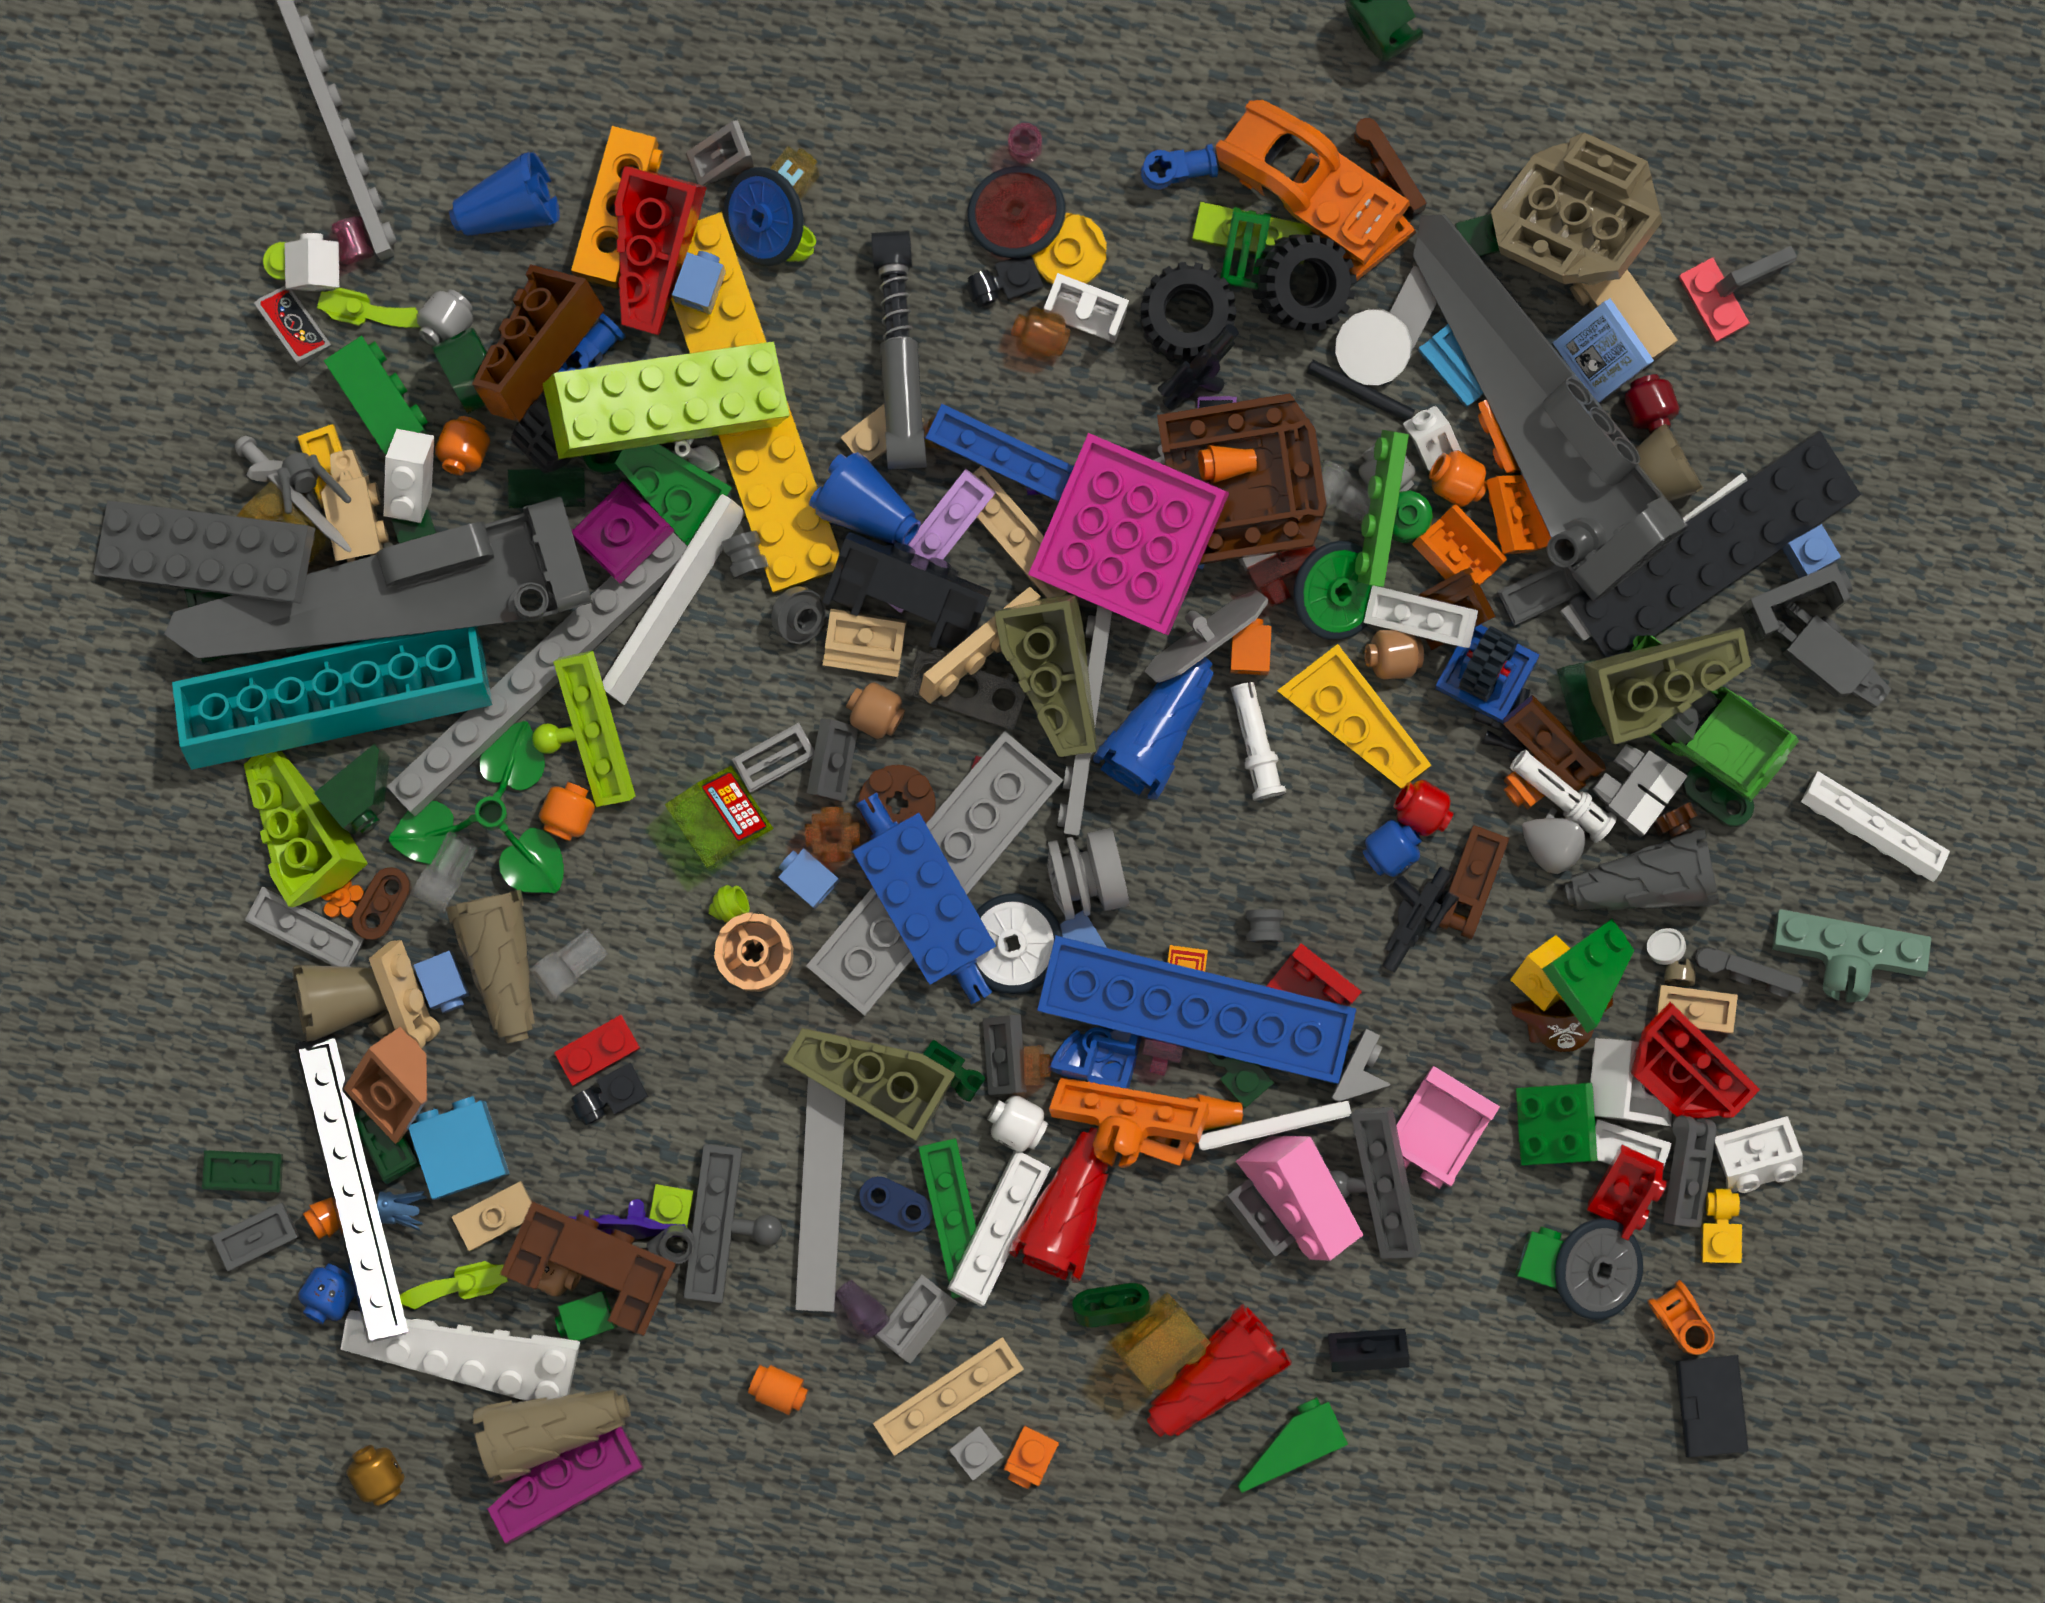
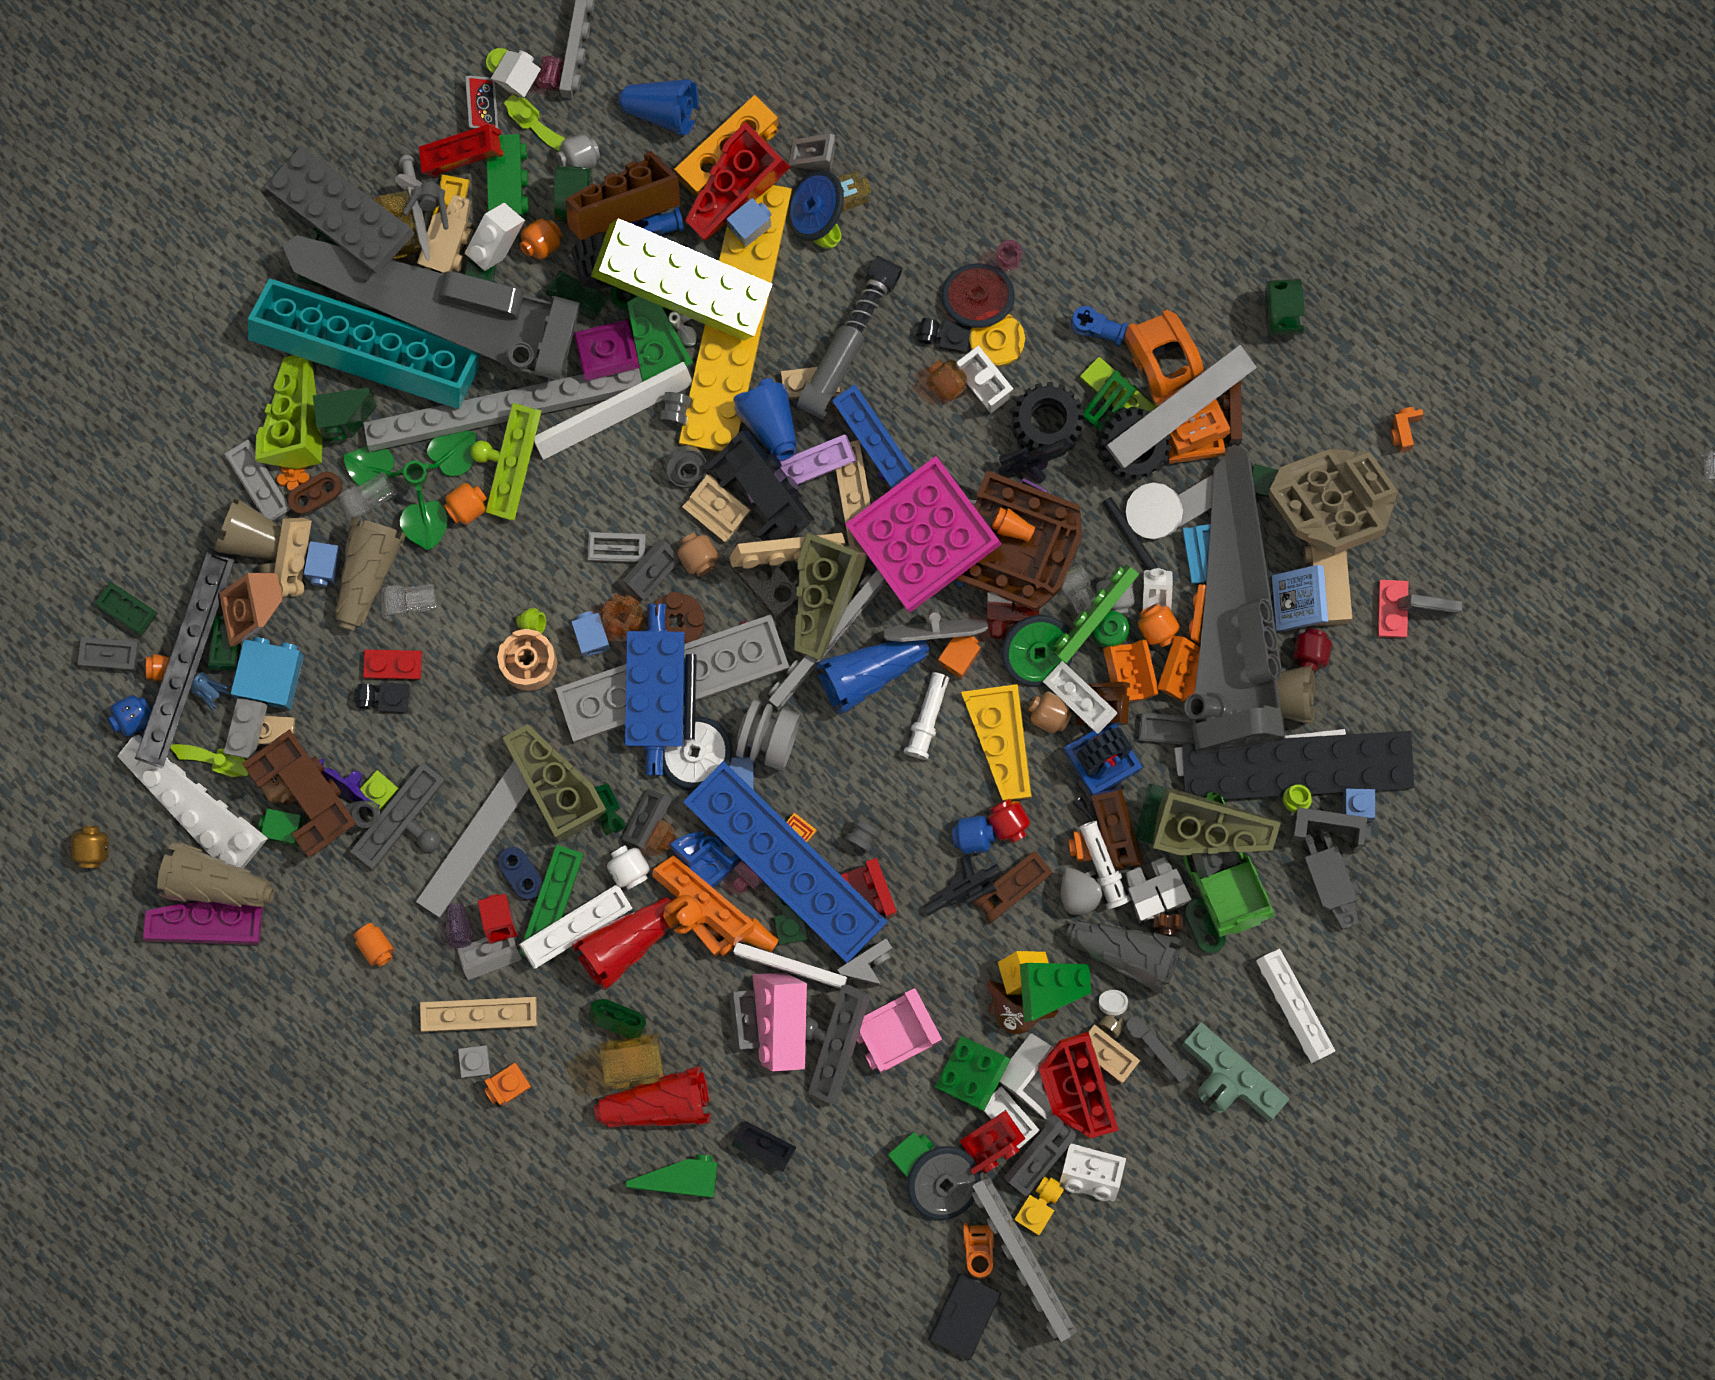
camera: 30 degrees right, 5 degrees down
clear neon green slope [664,766,773,871] -> none
none -> light grey plate [224,698,268,759]
none -> red container [419,124,504,178]
none -> red brick [478,894,517,944]
none -> black bar [684,654,697,741]
none -> light grey plate [972,1178,1077,1342]
none -> light grey tile [1106,345,1257,469]
none -> lime plate [1282,785,1312,813]
none -> orange bracket [1390,407,1424,453]

